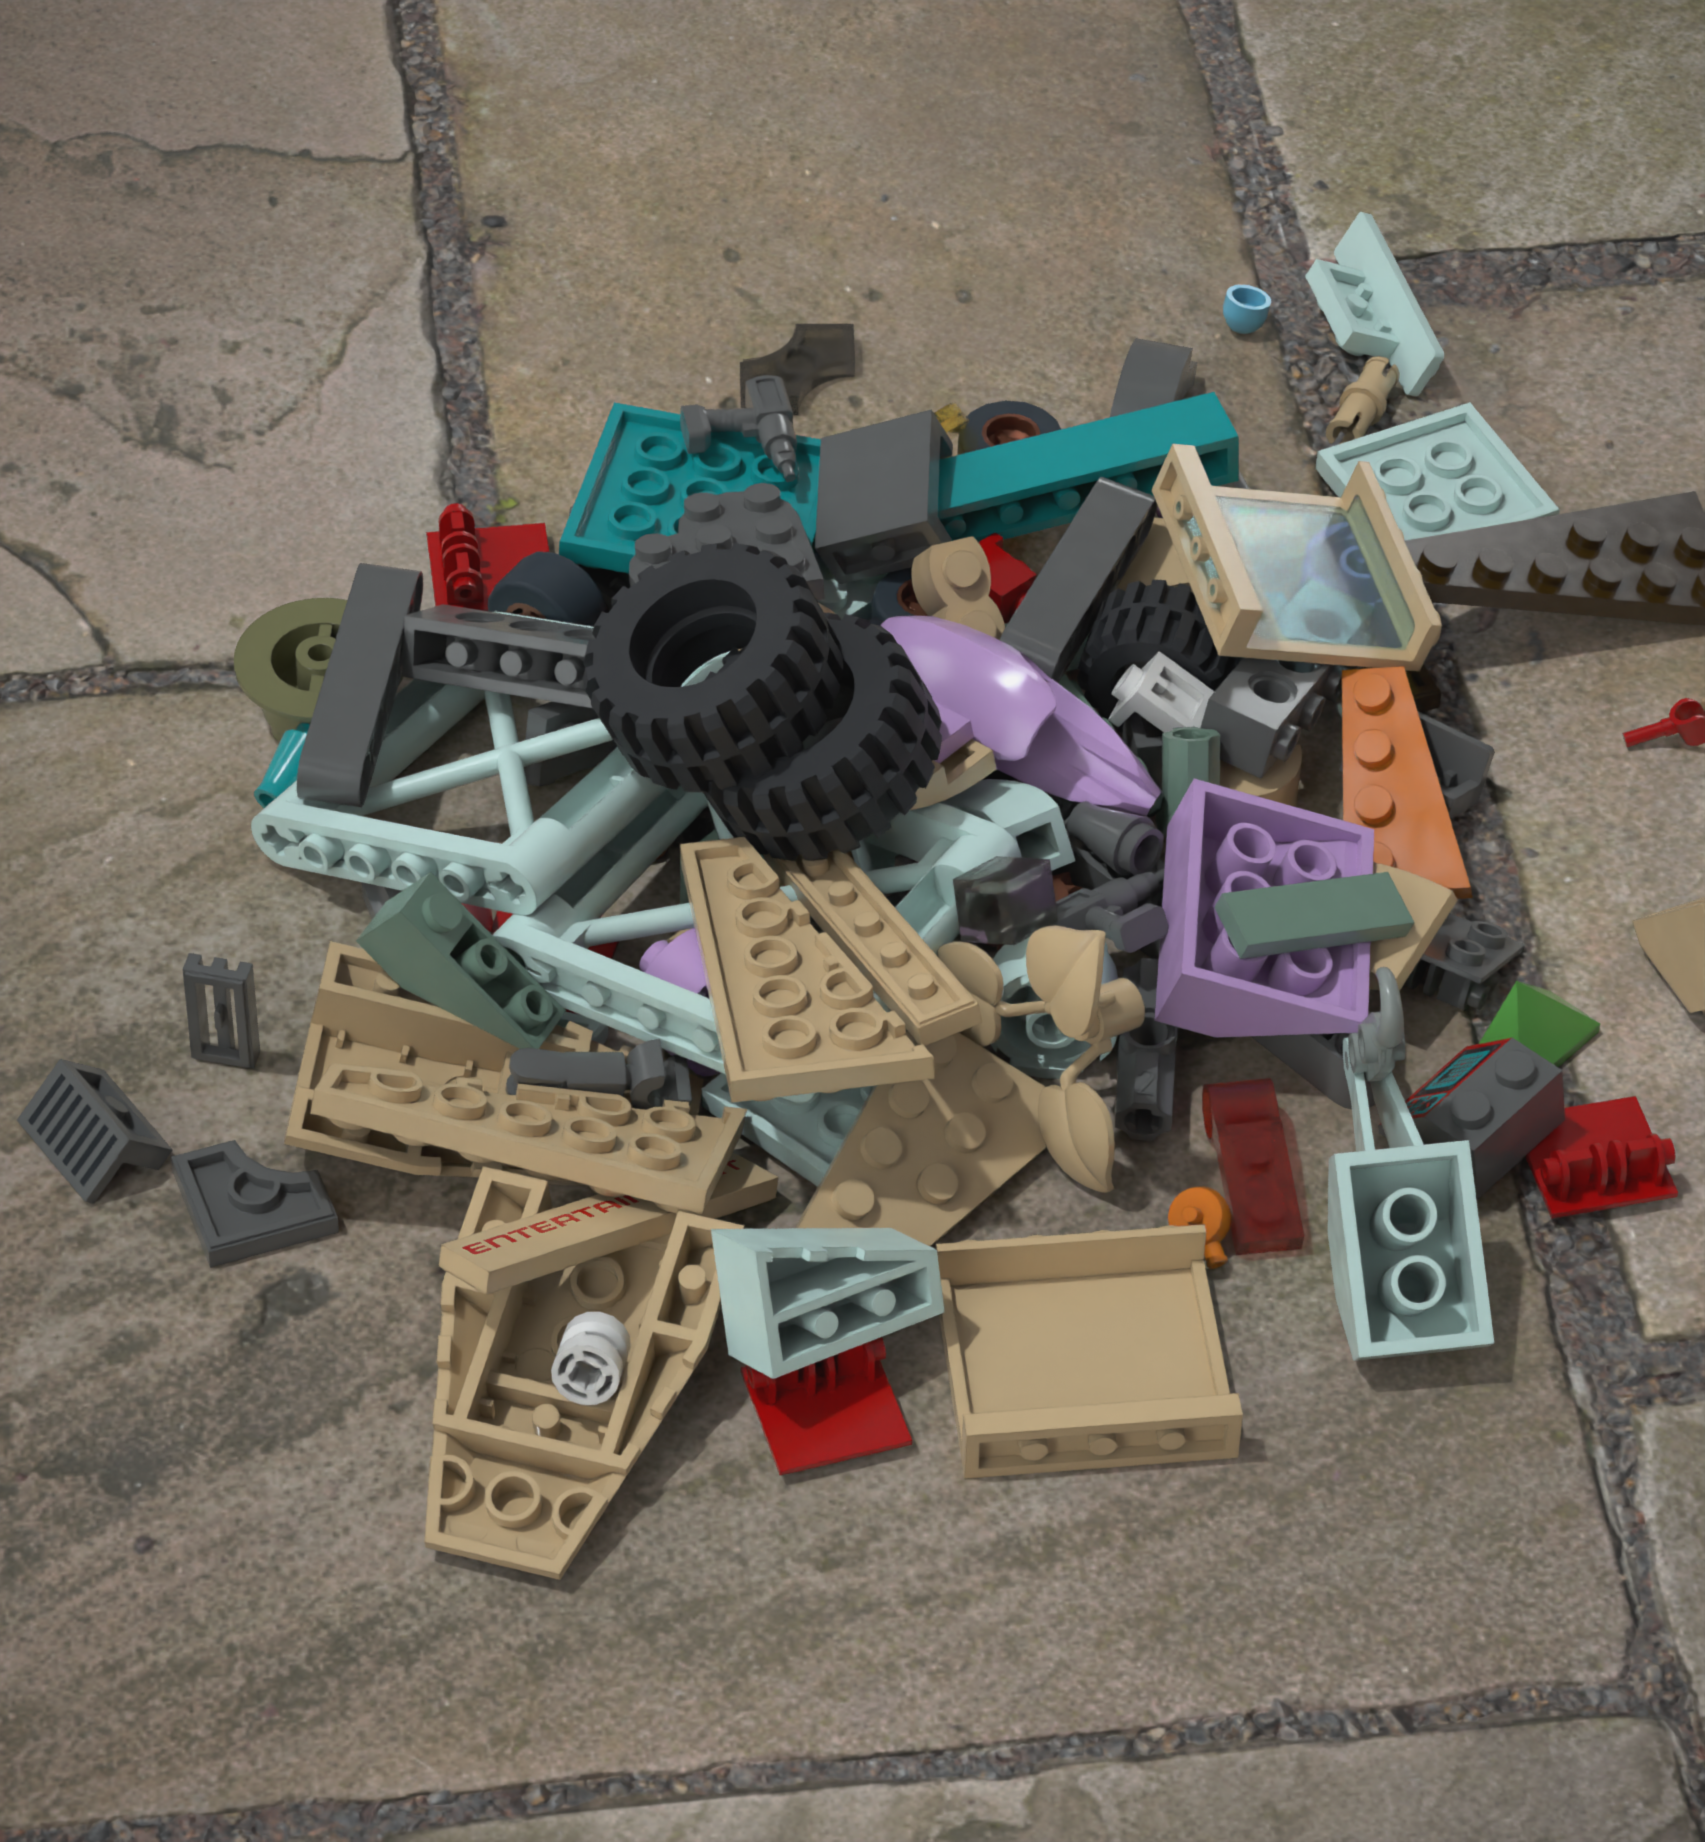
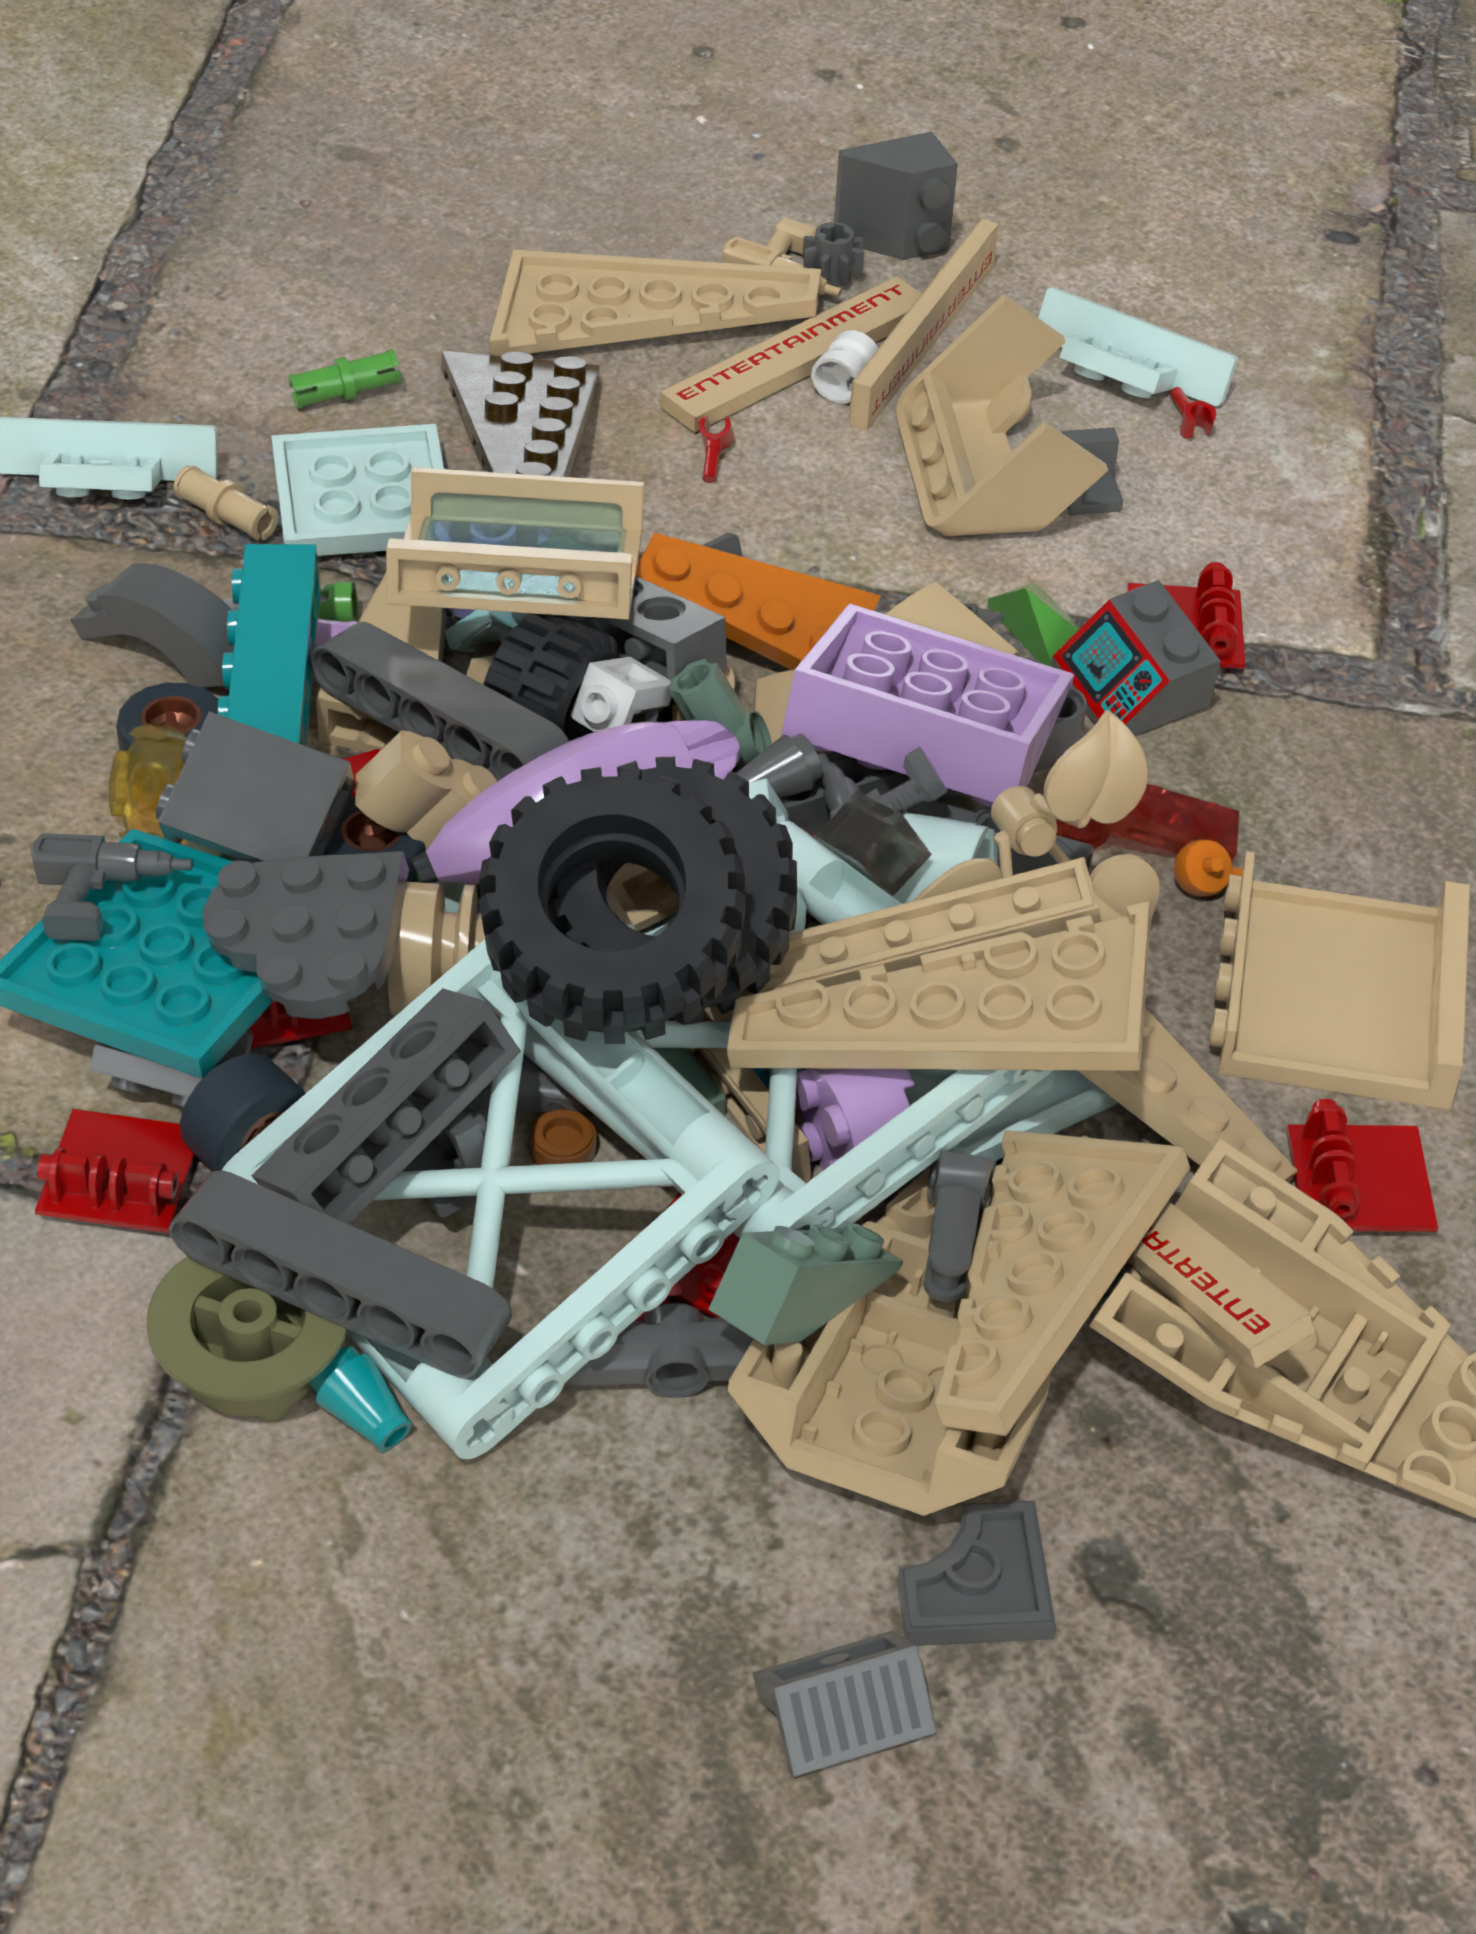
camera: 75 degrees left, 0 degrees up
dark grey tile [183,953,260,1069] -> none
white wheel [551,1312,631,1405] -> none
light aqua wedge [711,1228,945,1379] -> none
sand green tile [1214,872,1415,959] -> none
medium azure hinge [1223,285,1271,334] -> none
light aqua slope [1328,967,1494,1361] -> none
none -> bright green pin [288,349,401,409]

